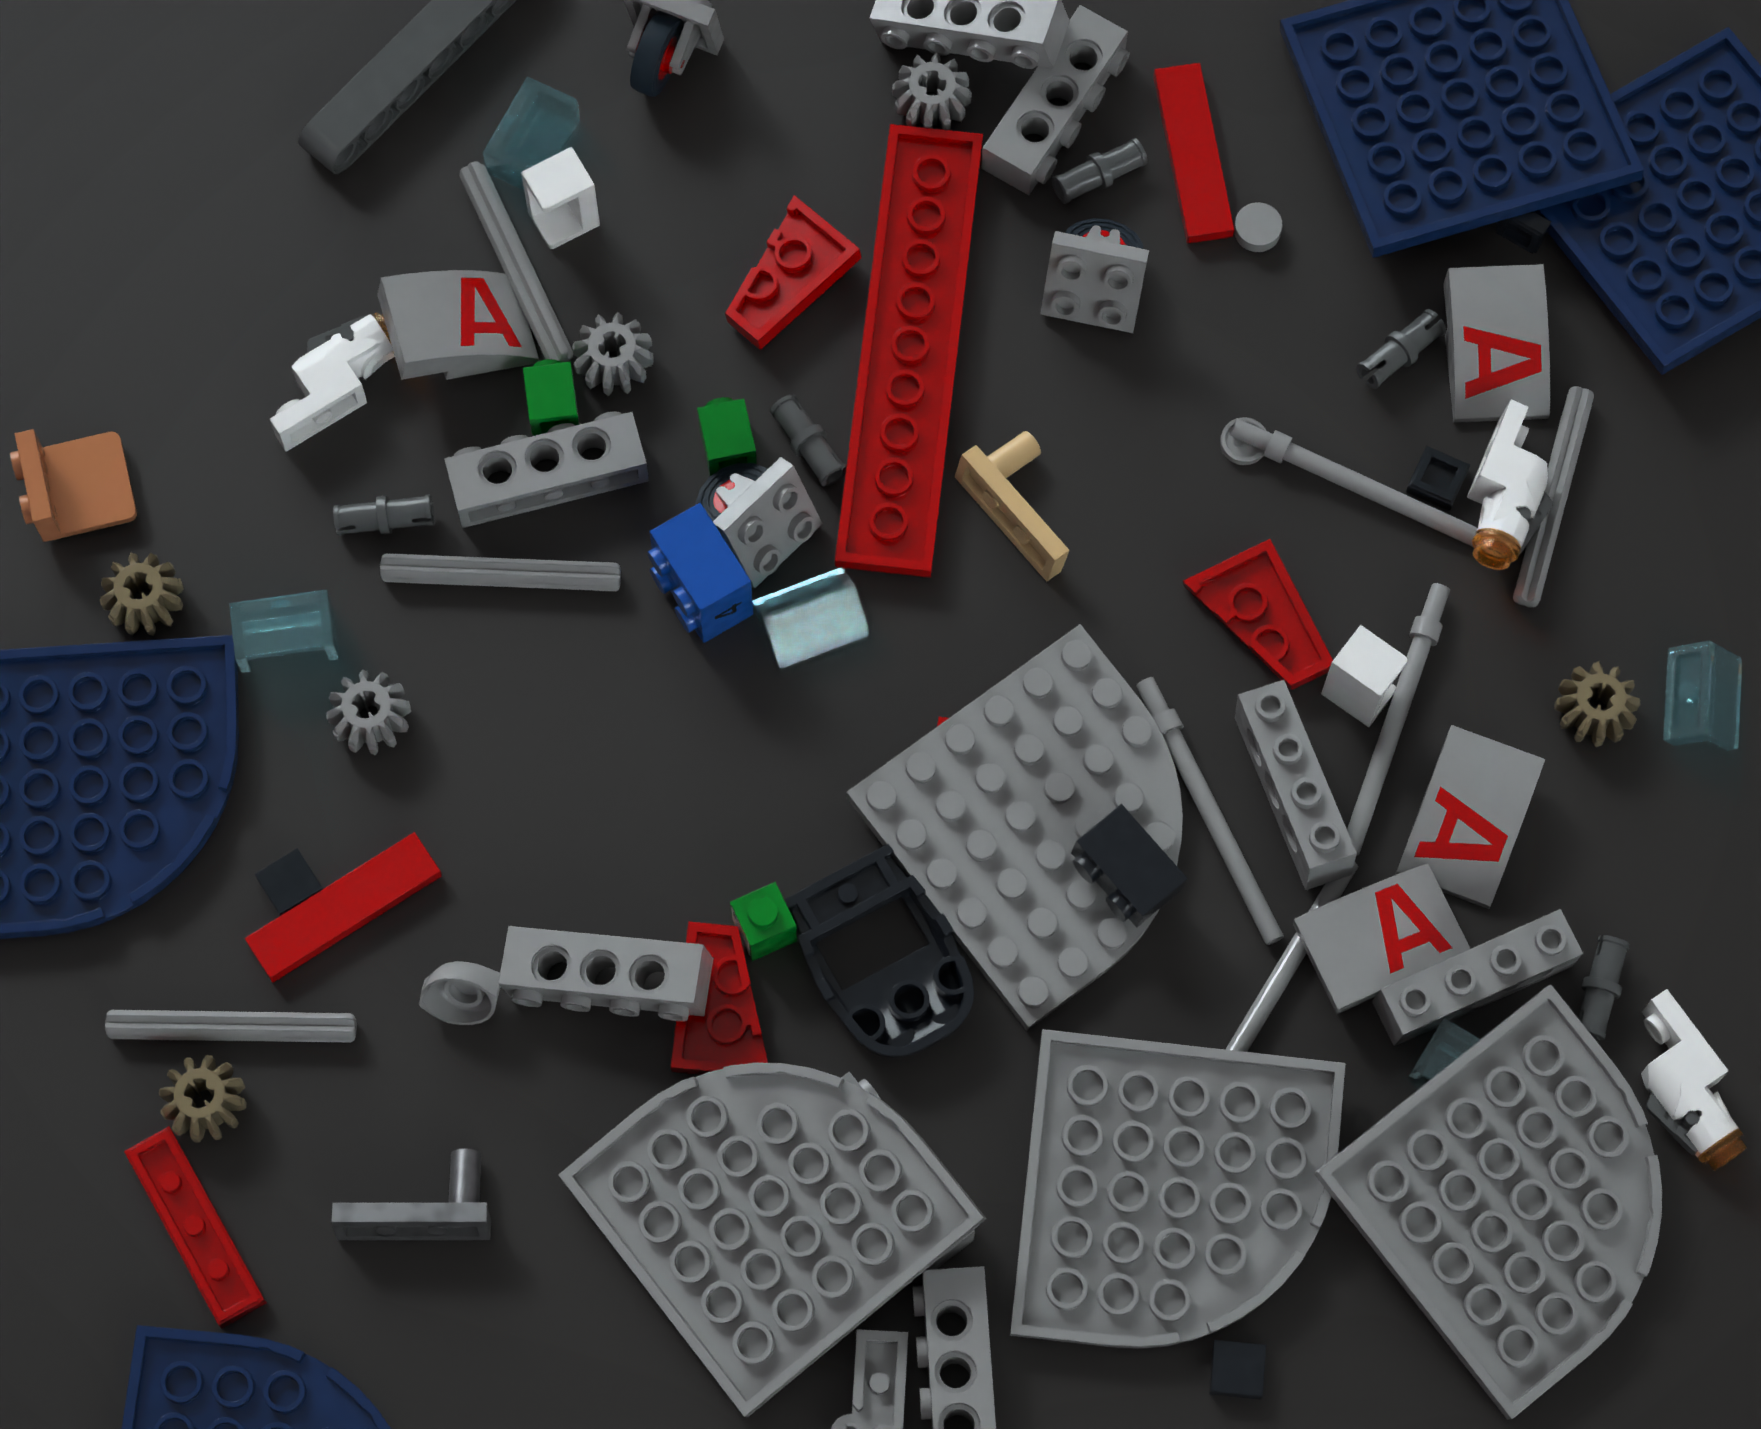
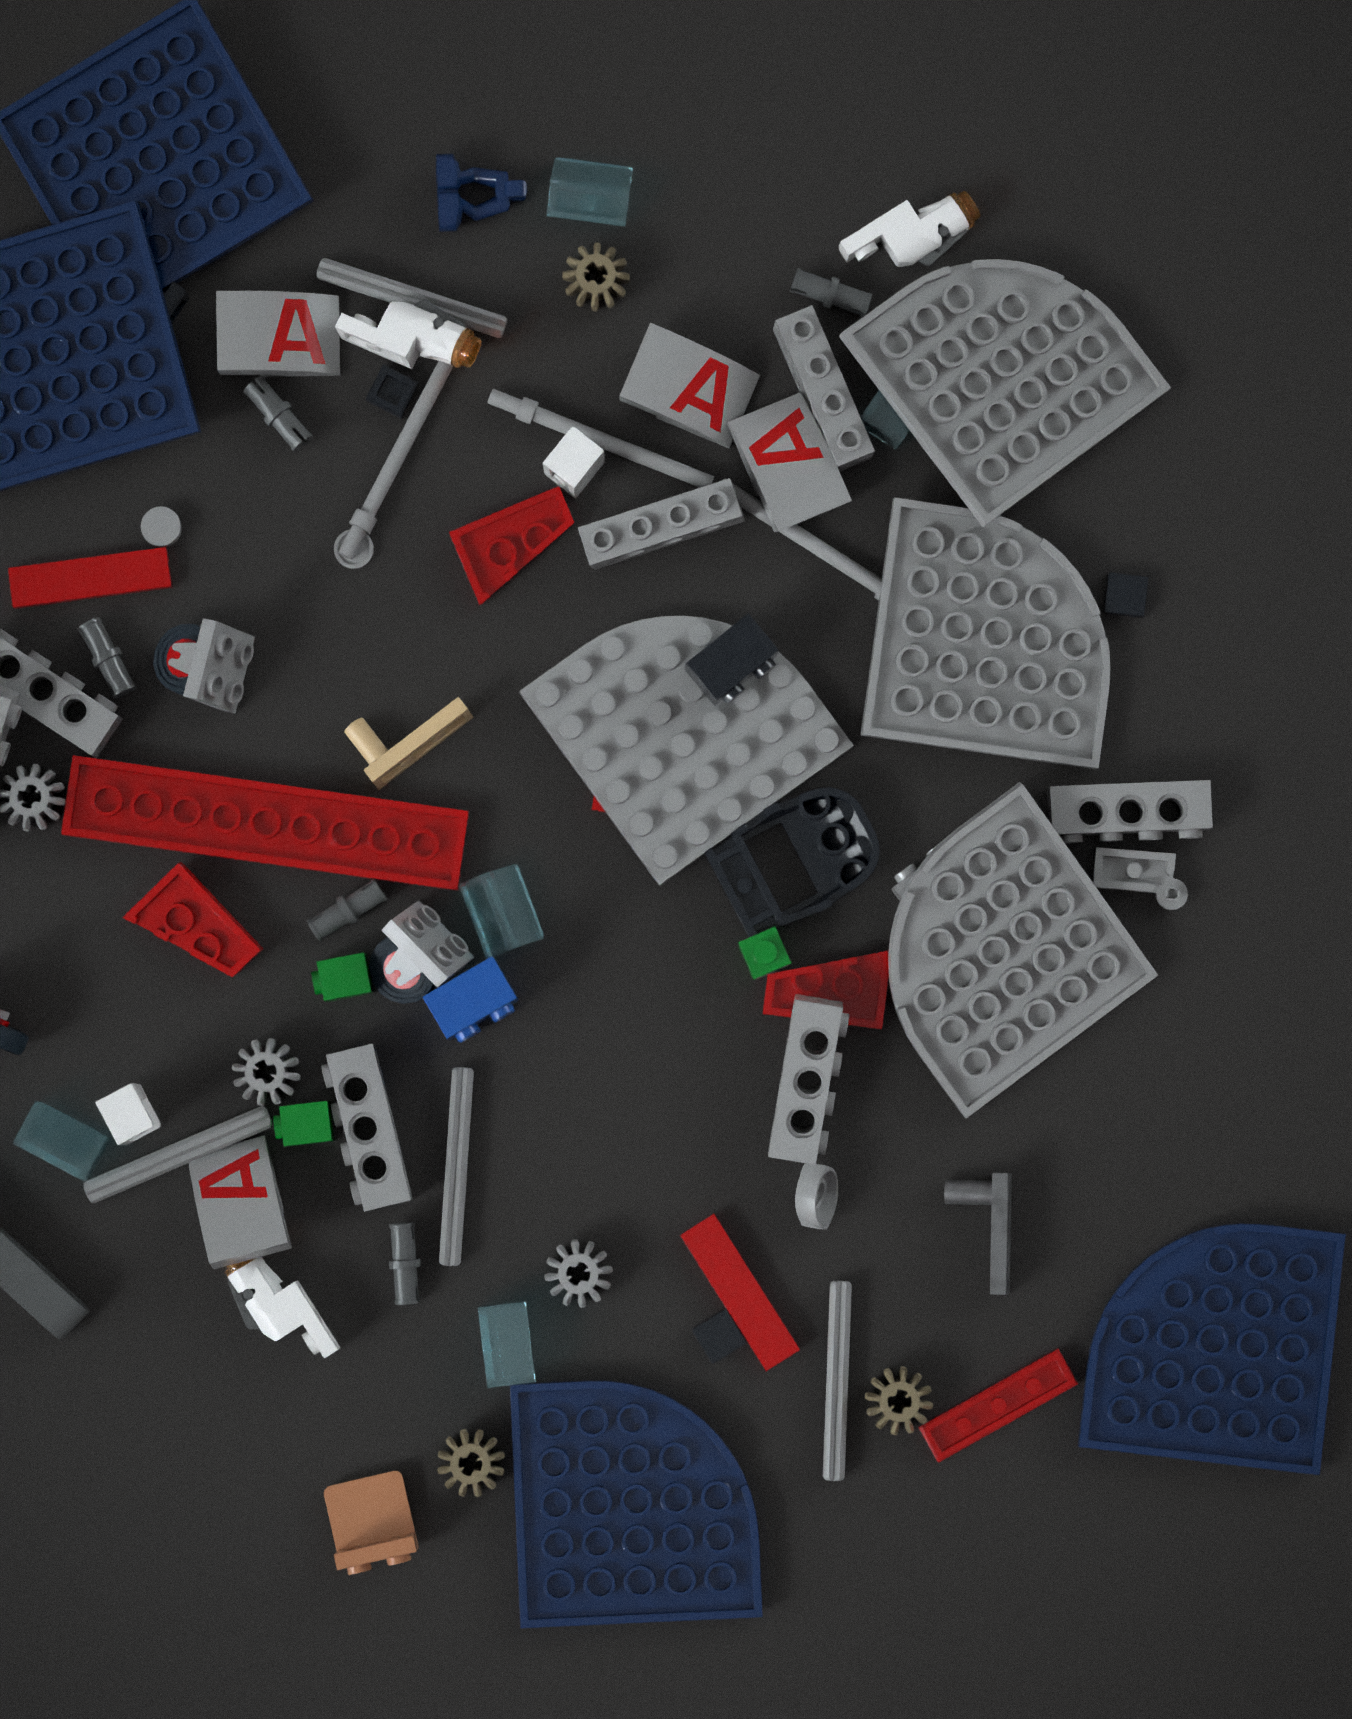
camera: 90 degrees left, 15 degrees up
light grey bar [1136,677,1284,945] -> none
none -> dark blue piece [436,154,527,232]

